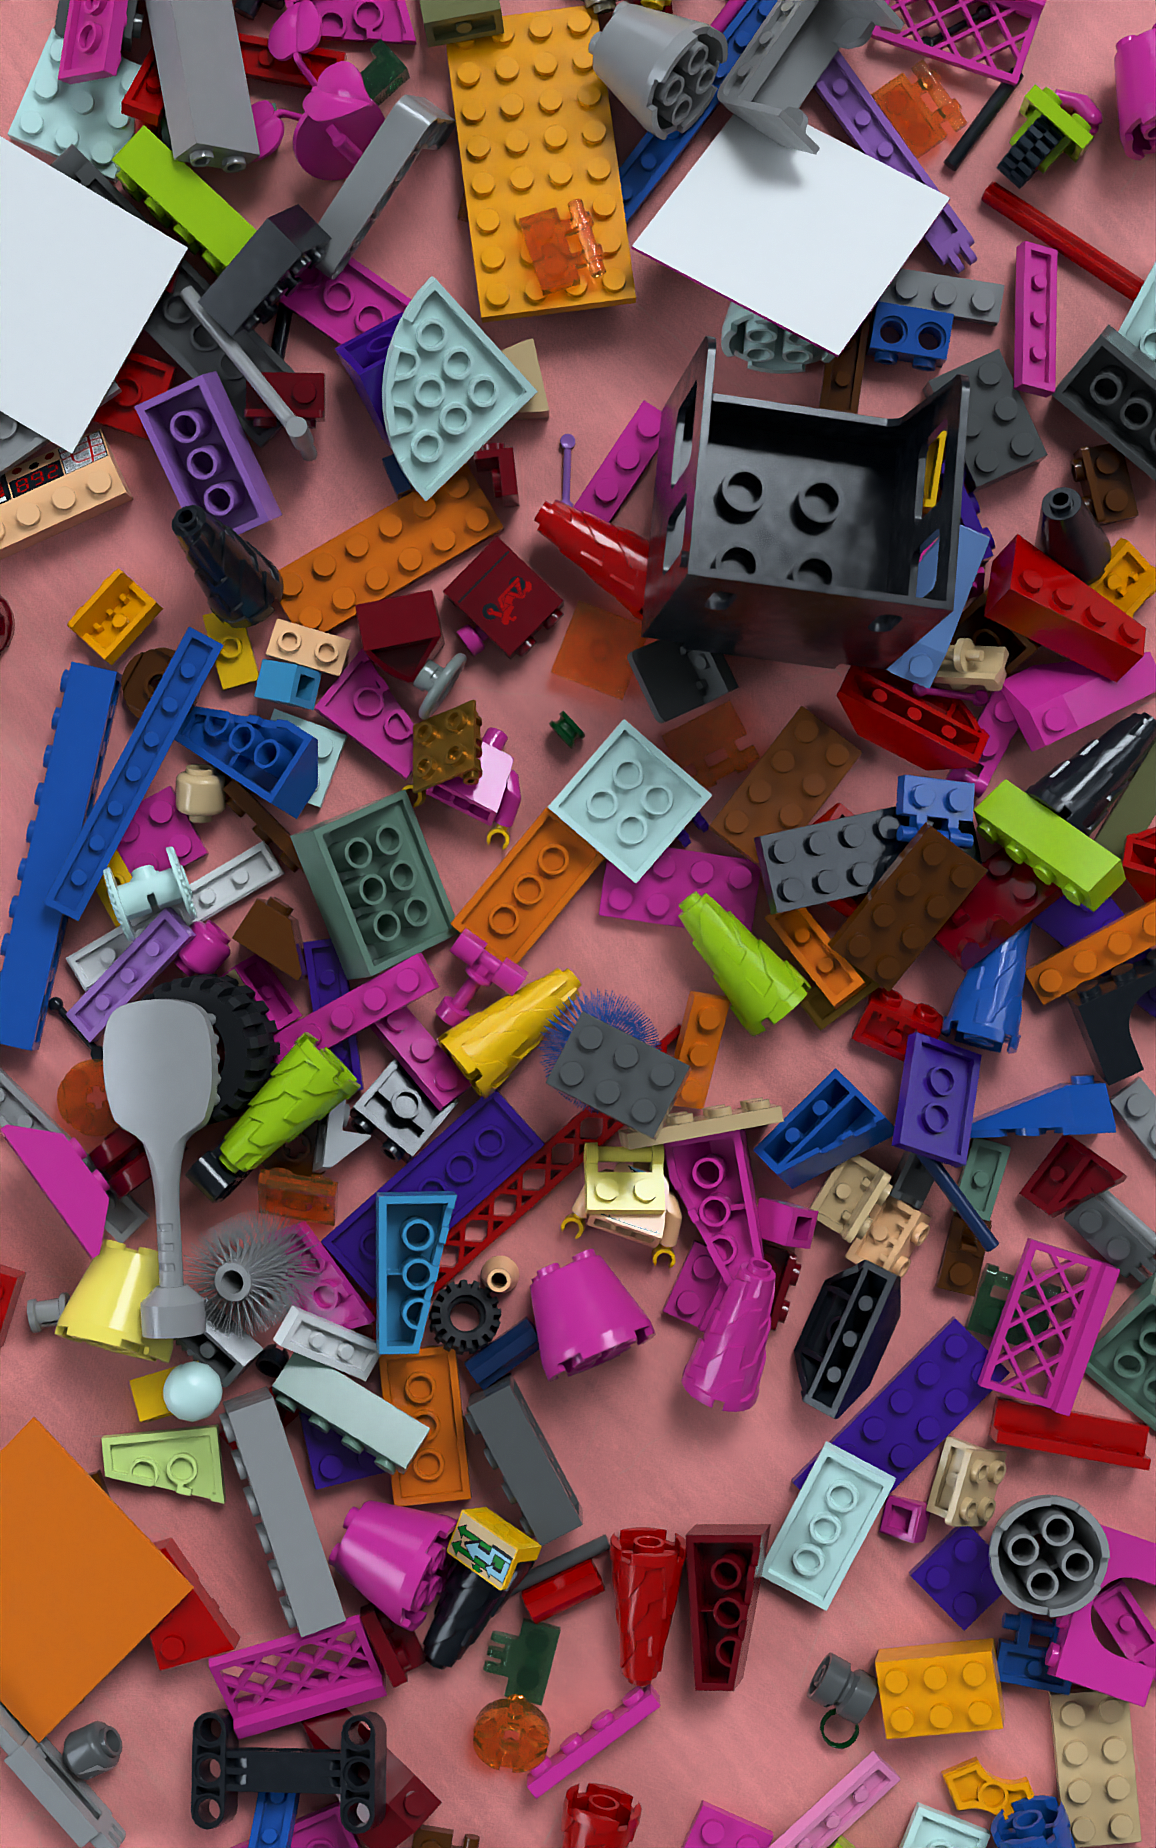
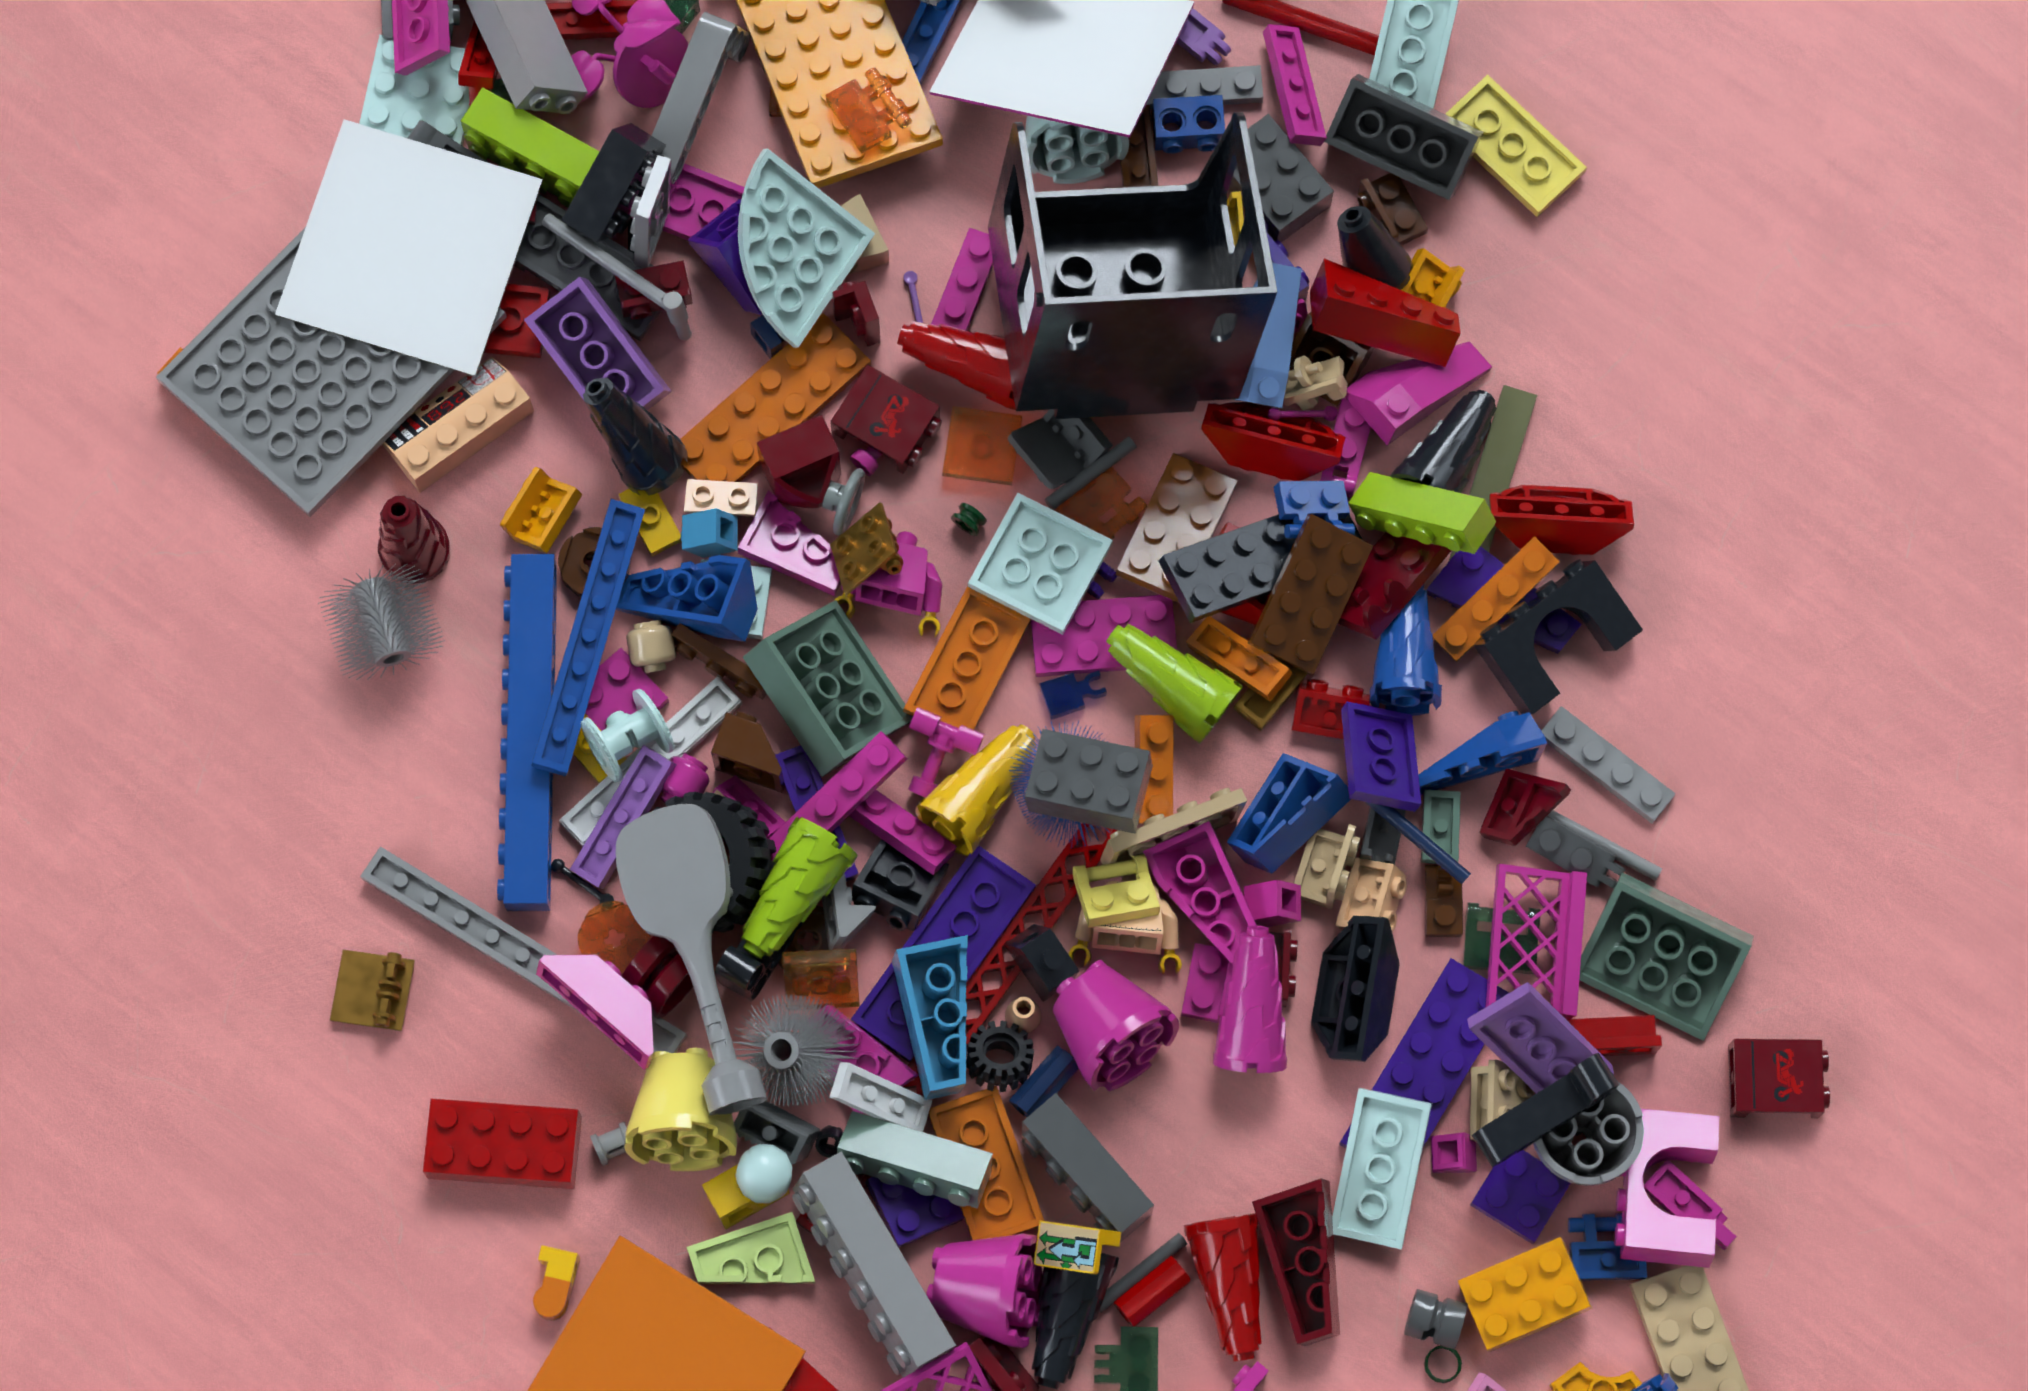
camera: 15 degrees left, 15 degrees down
none -> light grey plate [630,155,671,268]
none -> black torso [1004,924,1079,1002]
none -> clear blue plate [1039,671,1107,720]
none -> dark grey bar [1045,436,1137,510]
none -> medium lavender plate [1467,982,1614,1094]
none -> black beam [1471,1053,1619,1168]

